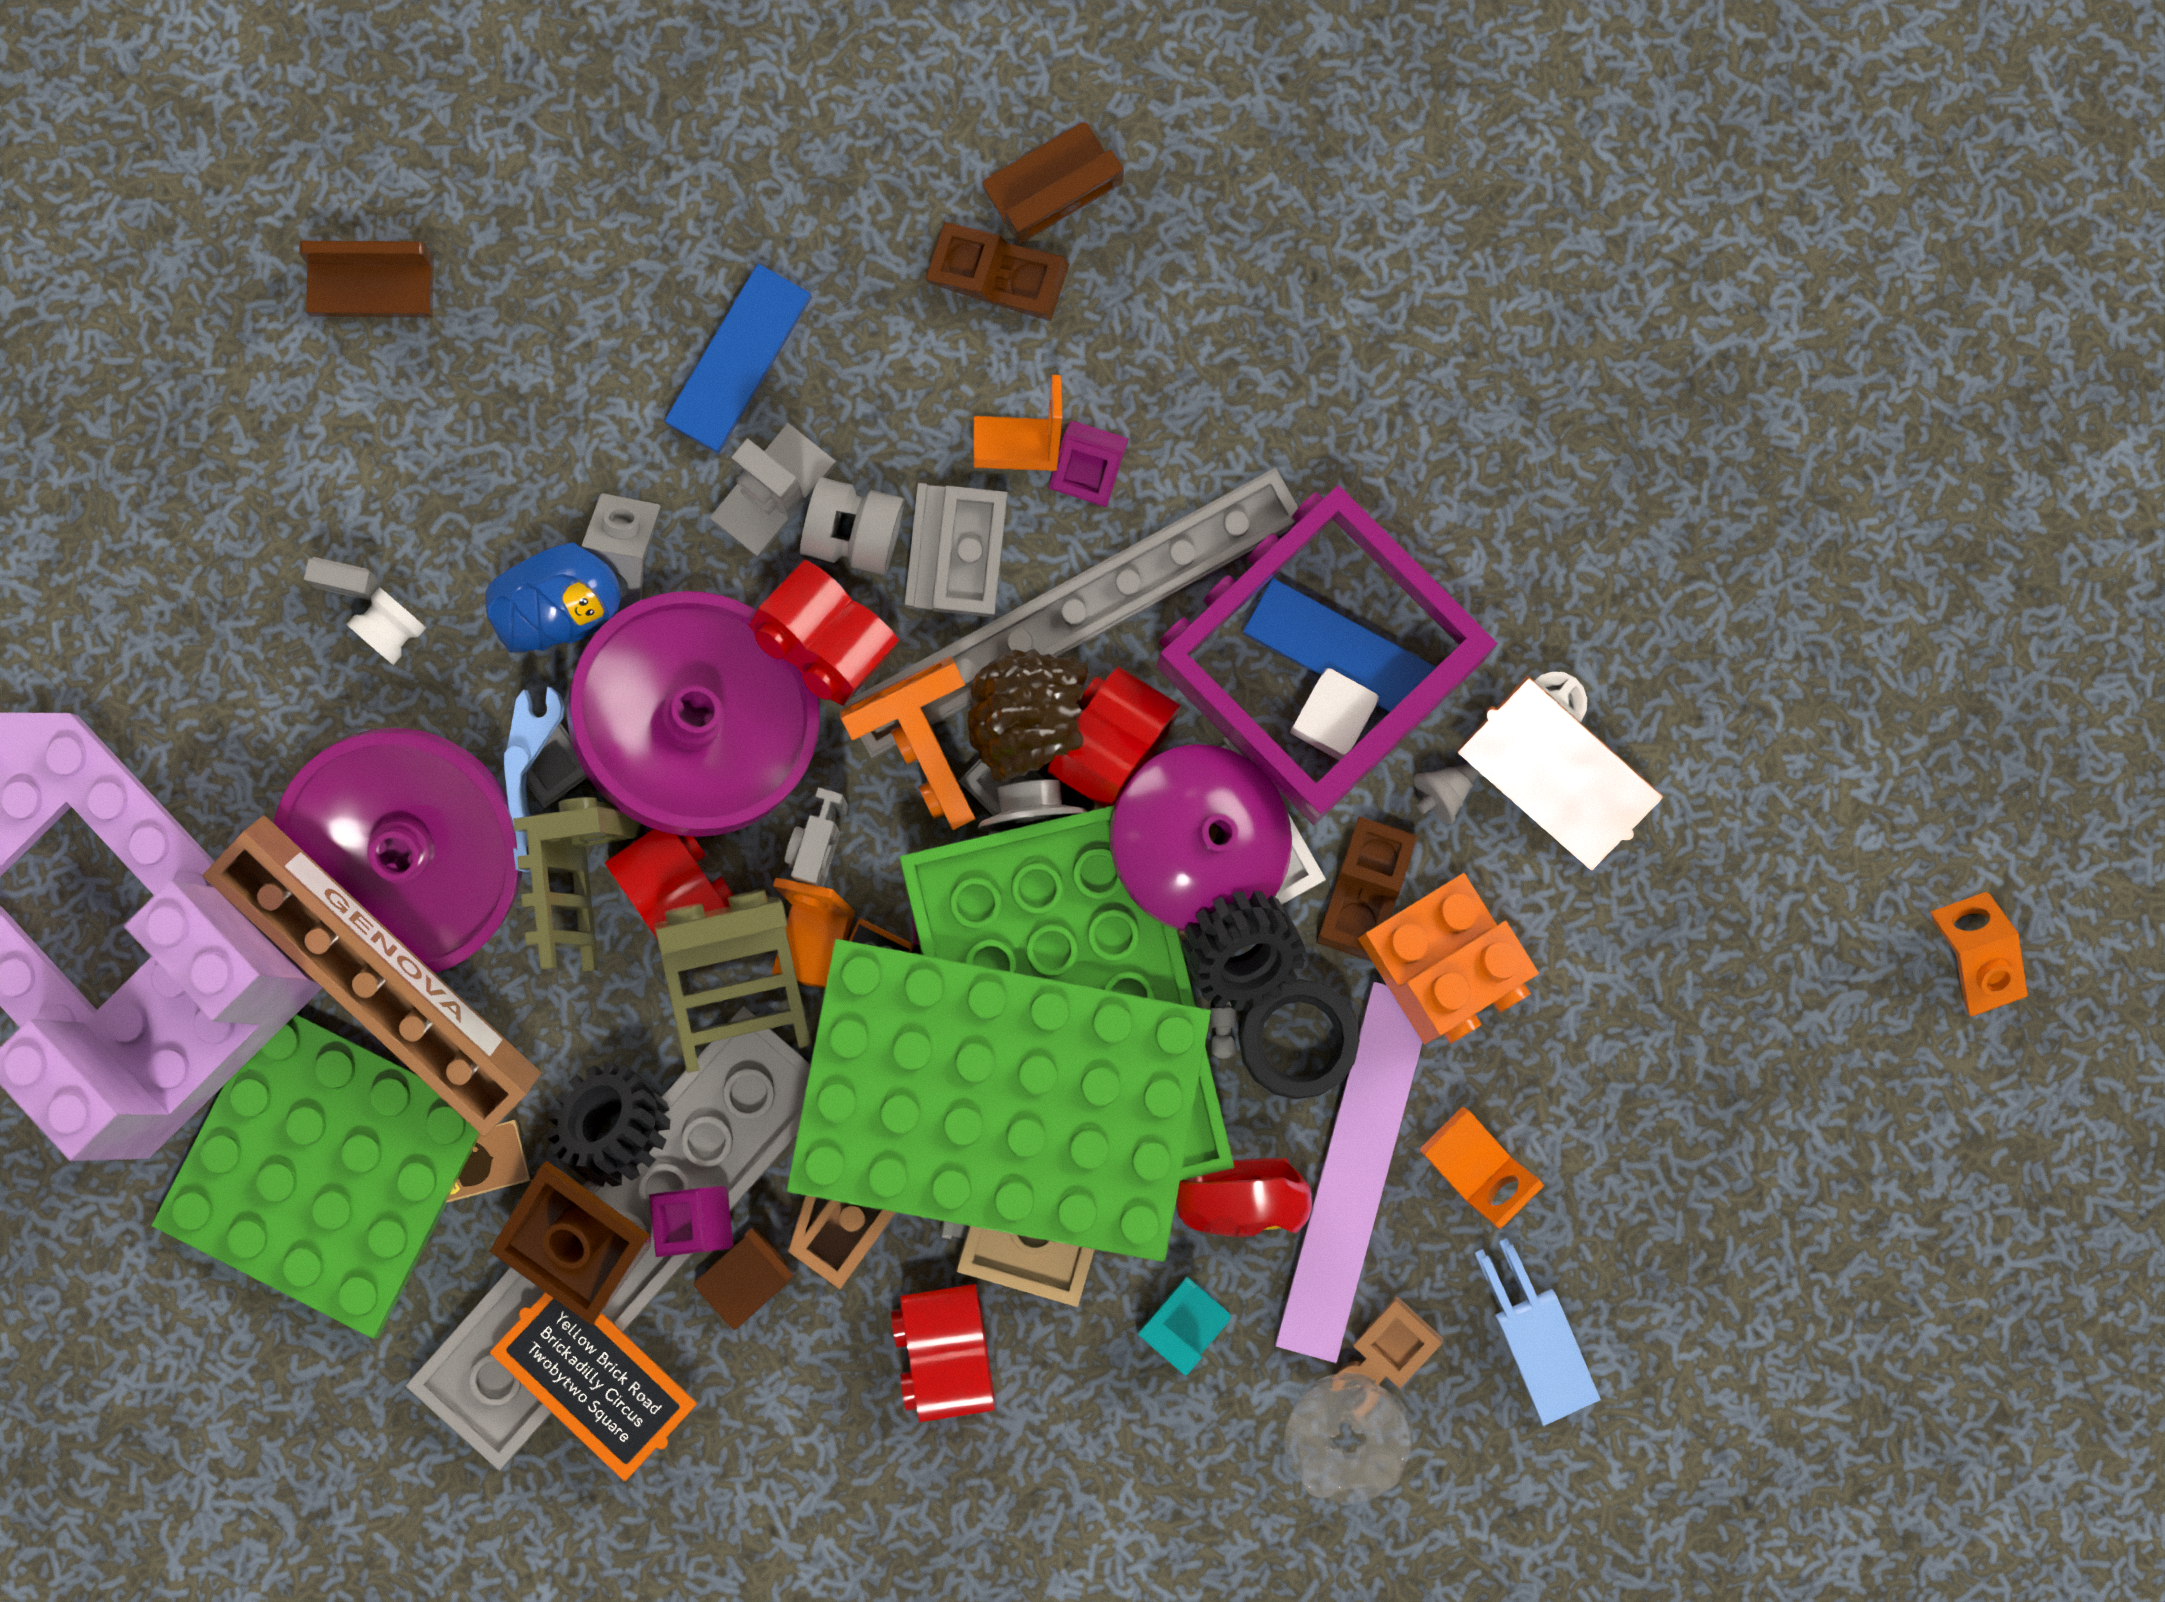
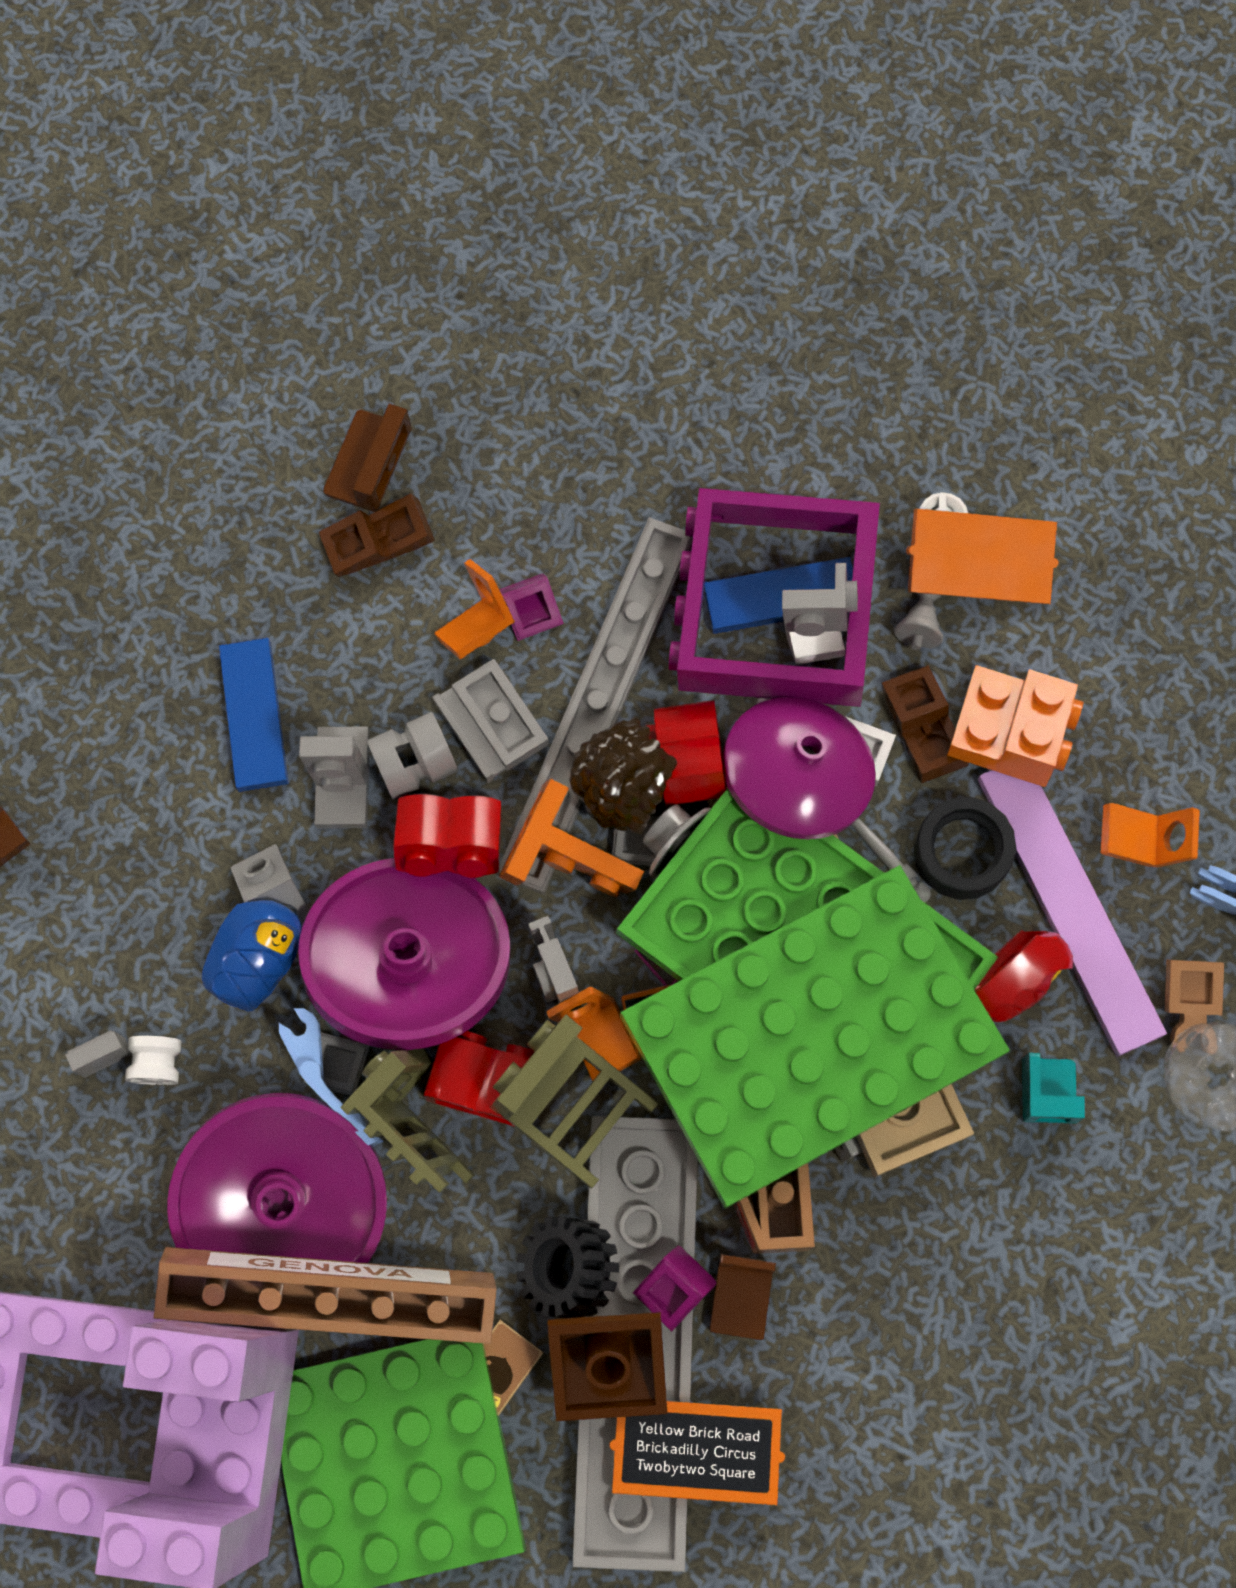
camera: 30 degrees left, 10 degrees down
red brick [891,1284,996,1423] -> none
black tyre [1181,891,1306,1010] -> none
none -> light grey bracket [782,563,858,637]

